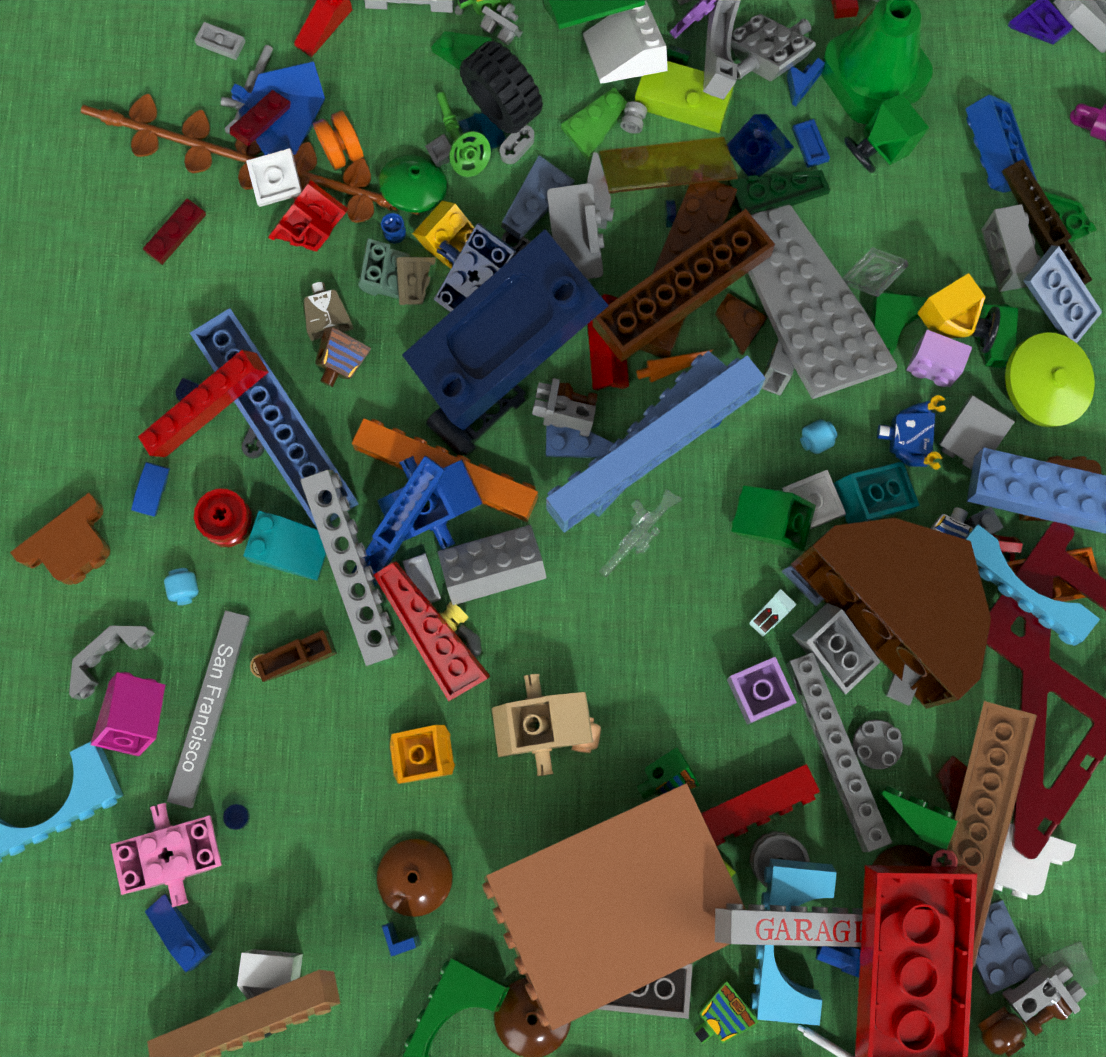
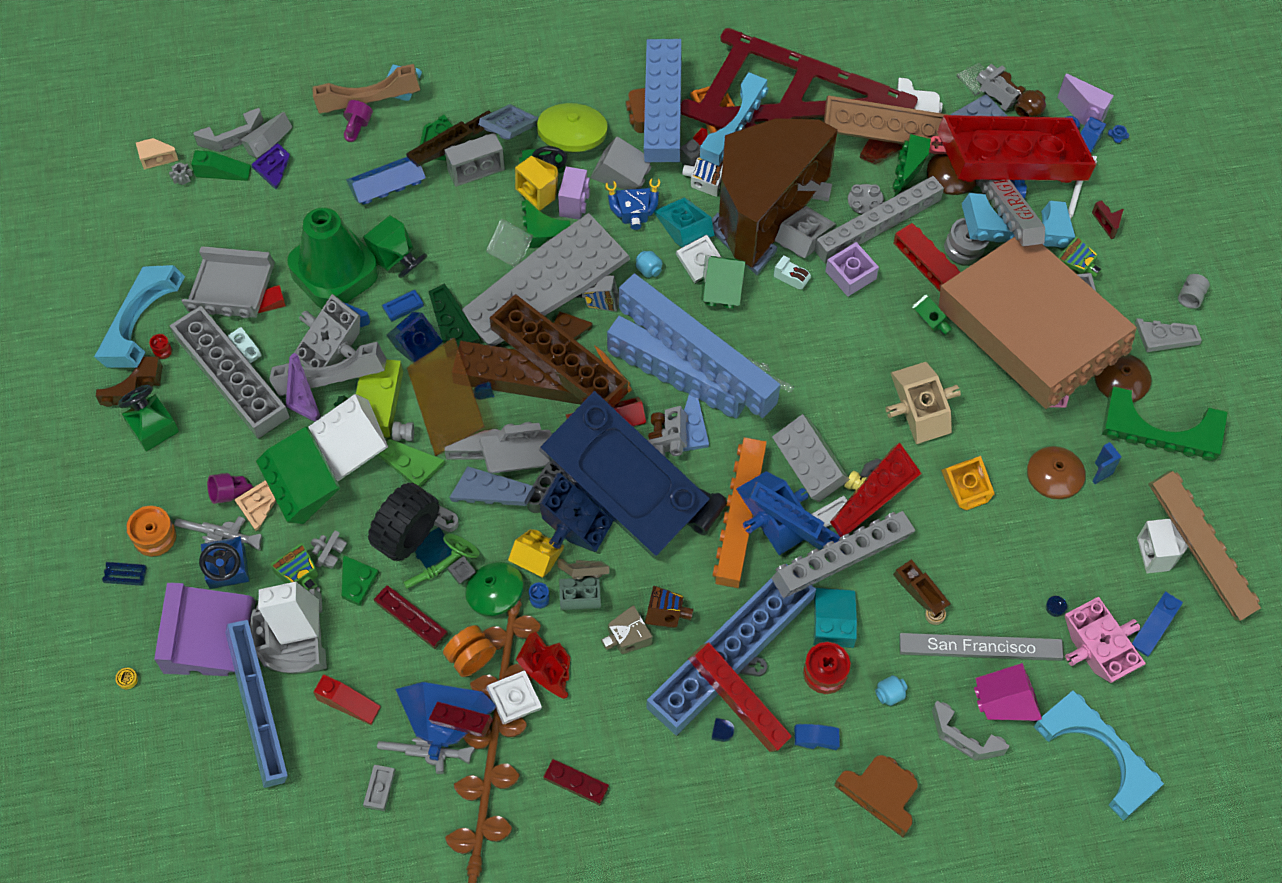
camera: 105 degrees left, 15 degrees down
none -> dark red plate [374,585,448,649]

